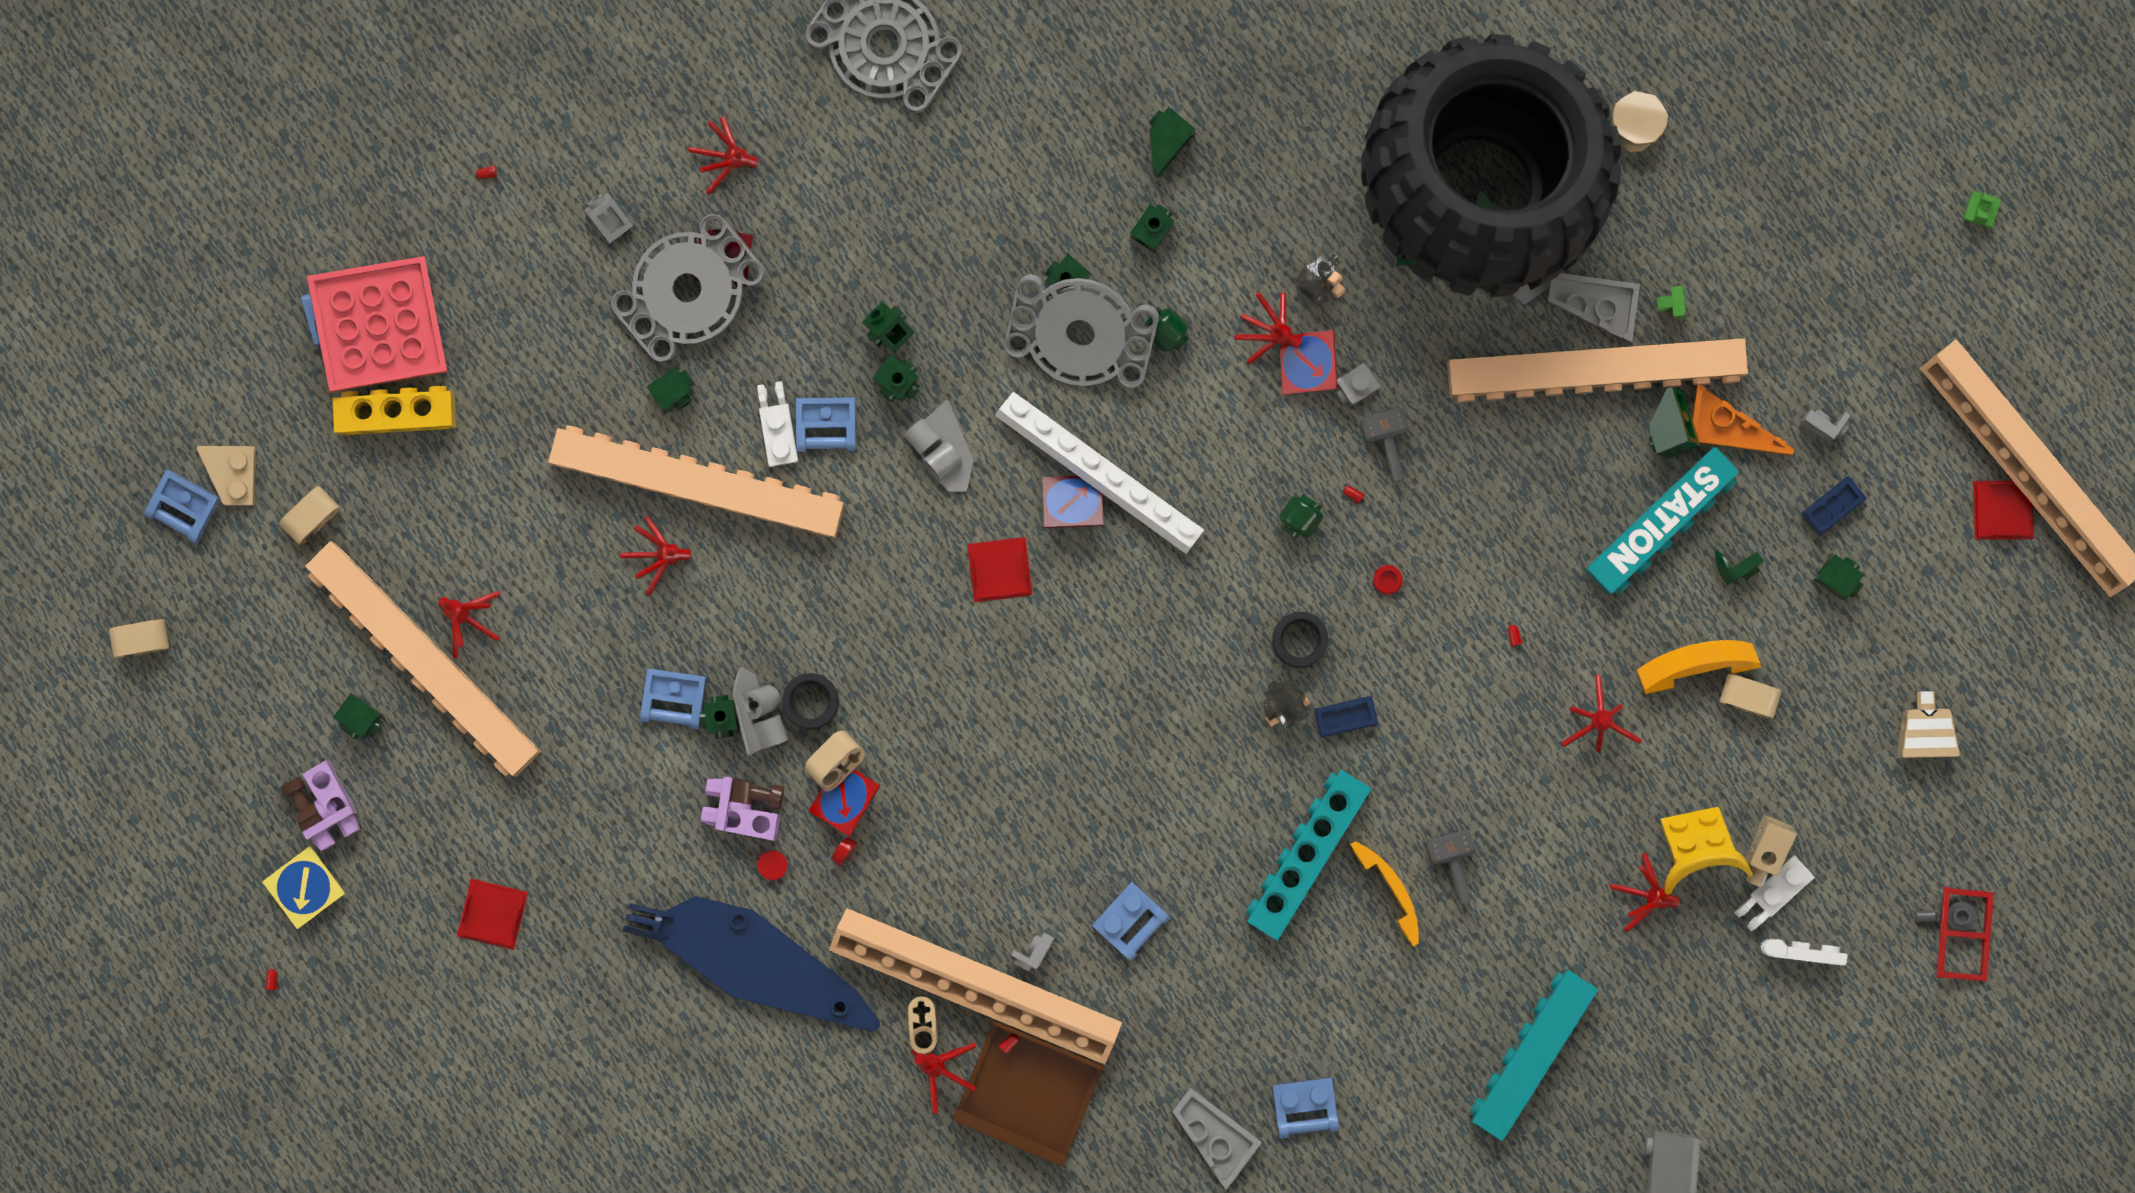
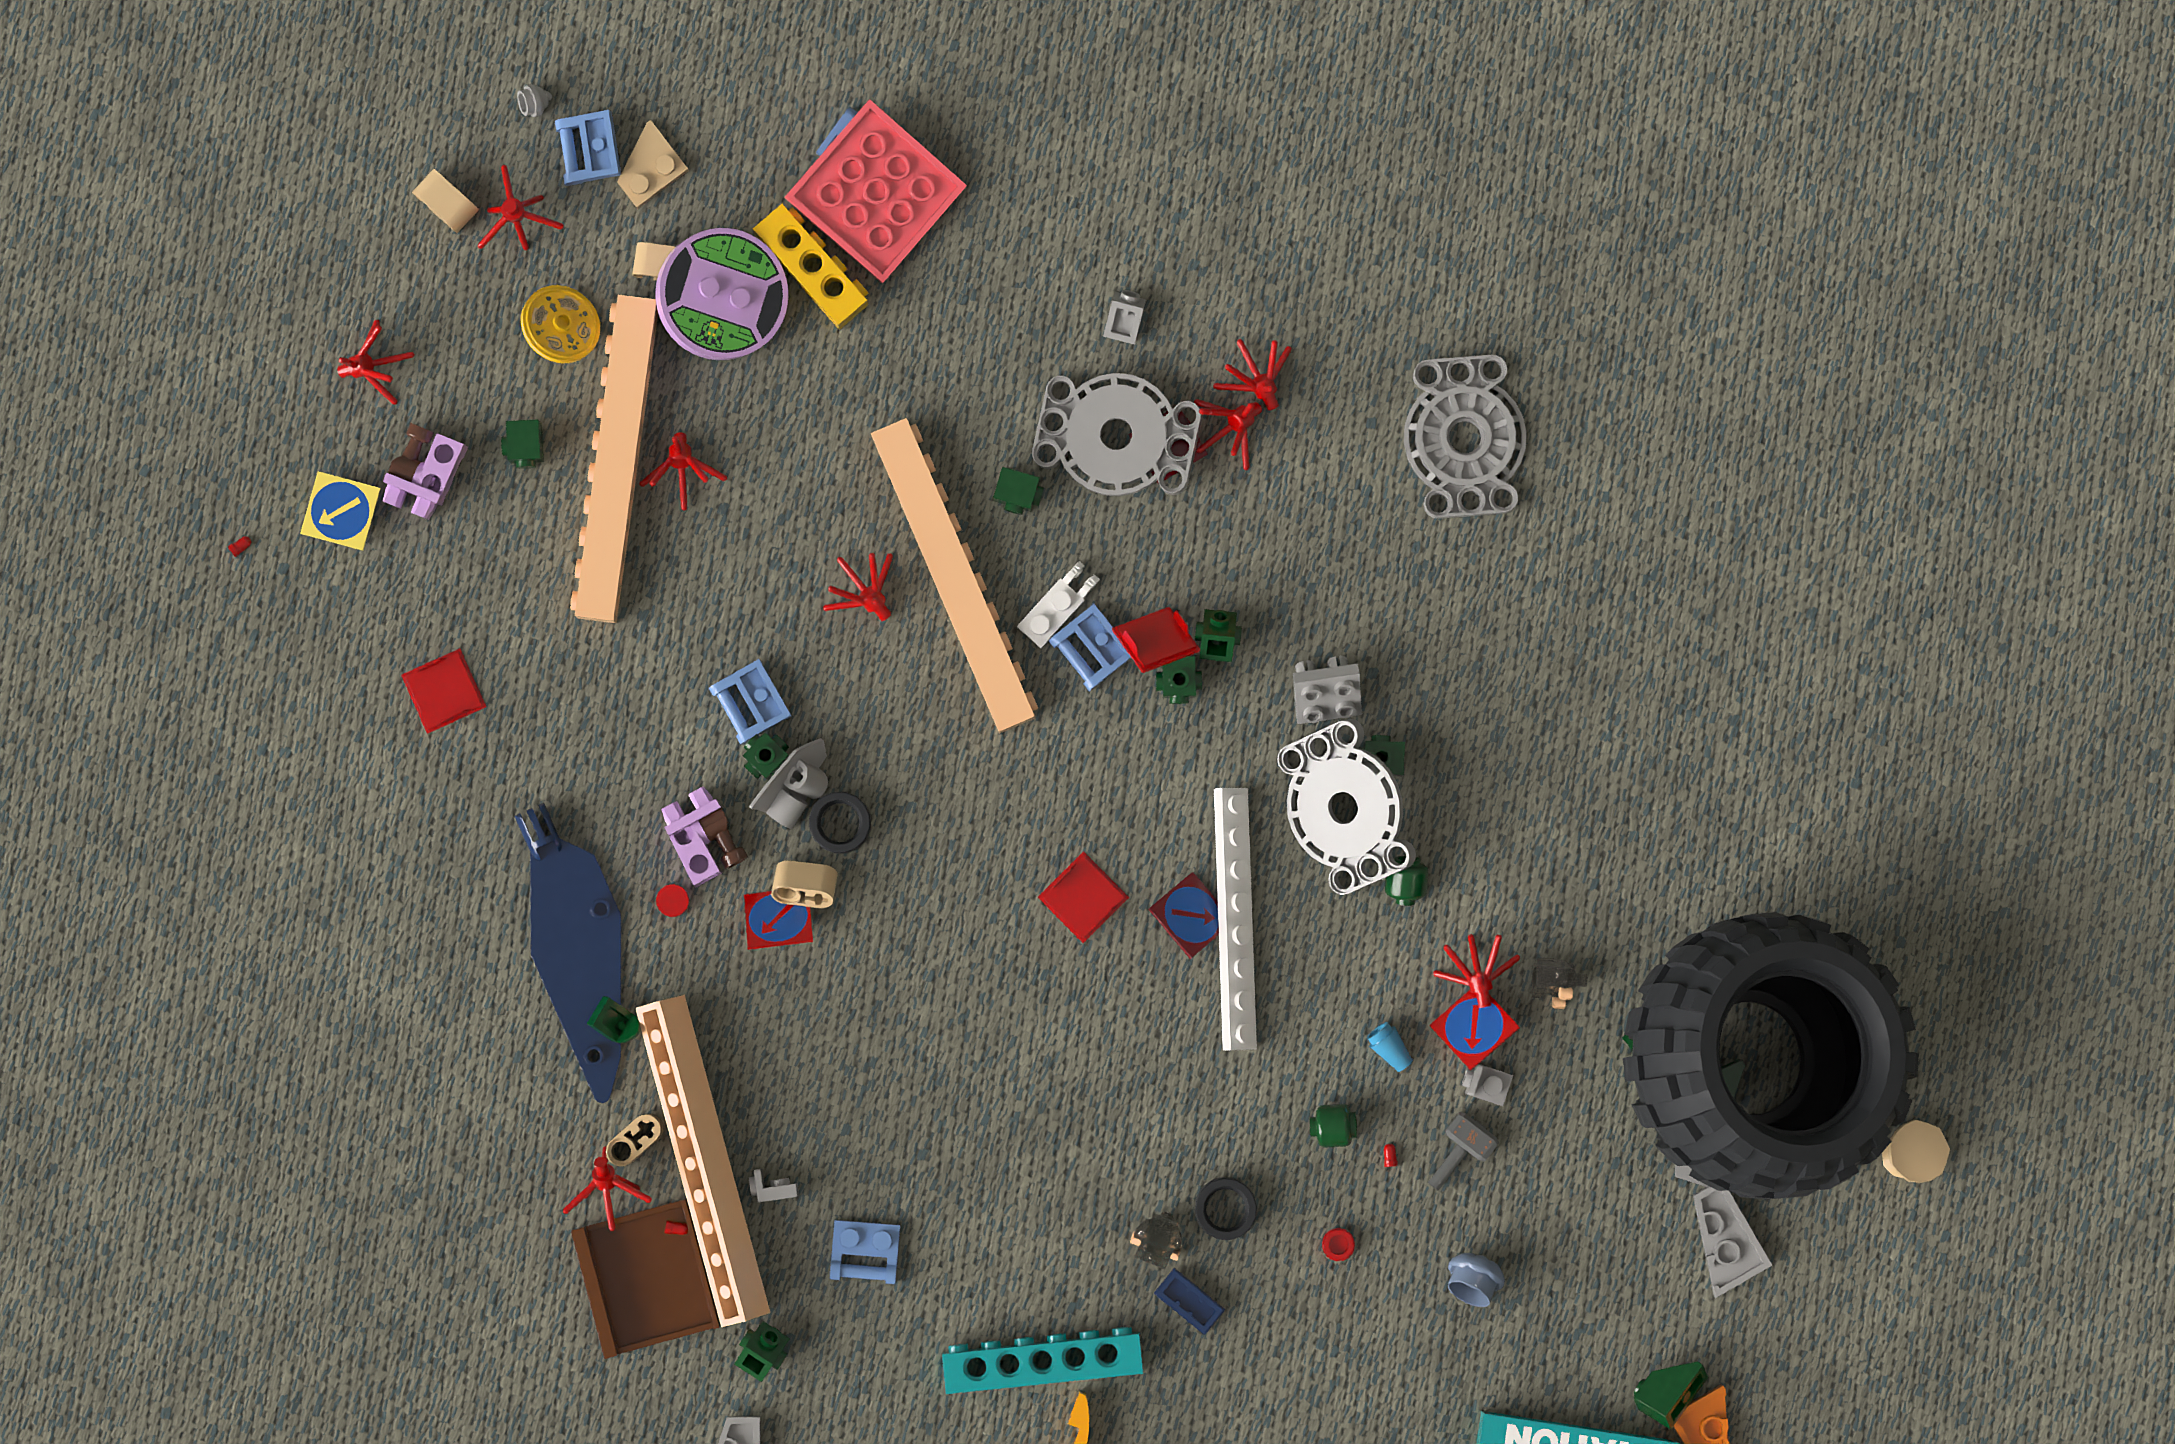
camera: 45 degrees right, 0 degrees up
red piece [476,165,498,179] -> none
red tile [831,837,858,867] -> none
light grey panel [904,400,974,492] -> none
dark green brick [1130,204,1175,253] -> none
dark green slope [1149,107,1196,178] -> none
light nougat brick [1447,338,1748,403] -> none
red piece [1508,625,1523,647] -> none
bright green tile [1657,286,1687,319] -> none
none -> red plant [337,320,415,405]
none -> red plant [478,165,564,250]
none -> light grey plate [517,84,553,117]
none -> yellow shield [521,285,600,363]
none -> dark green plate [587,996,640,1043]
none -> piece [656,228,788,360]
none -> dark green brick [734,1321,790,1382]
none -> red piece [1112,607,1200,673]
none -> red plant [1194,399,1262,470]
none -> light grey plate [1293,656,1362,724]
none -> dark azure cone [1367,1022,1413,1072]
none -> sand blue piece [1448,1253,1505,1307]

